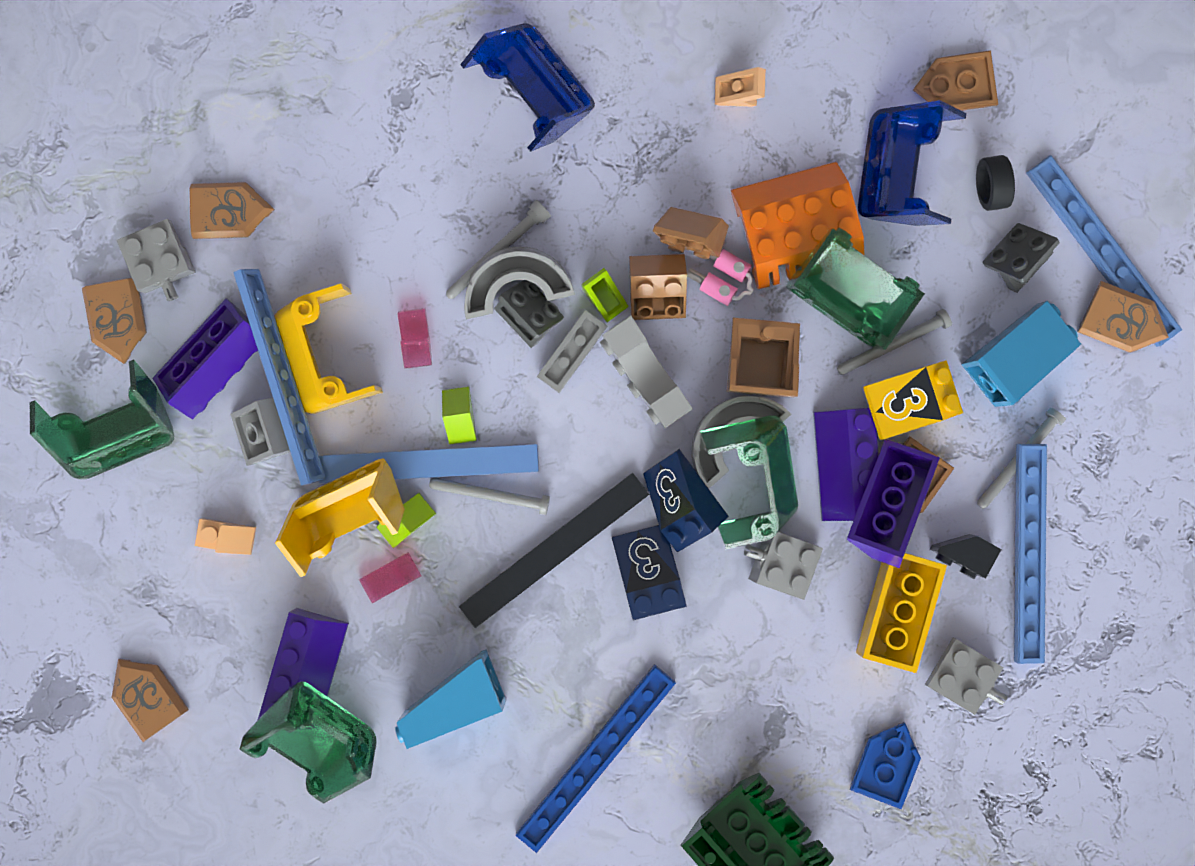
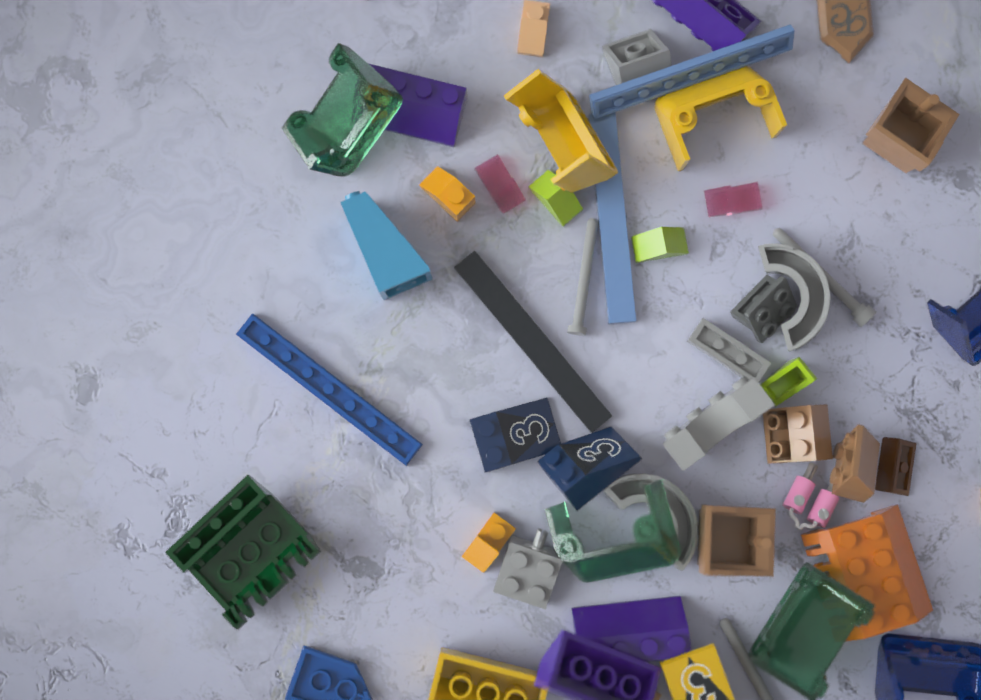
camera: 90 degrees right, 5 degrees down
none -> light orange slope [419,166,476,222]
none -> light orange slope [462,512,516,573]
none -> medium nougat piece [862,78,960,173]
none -> reddish brown slope [875,437,917,496]

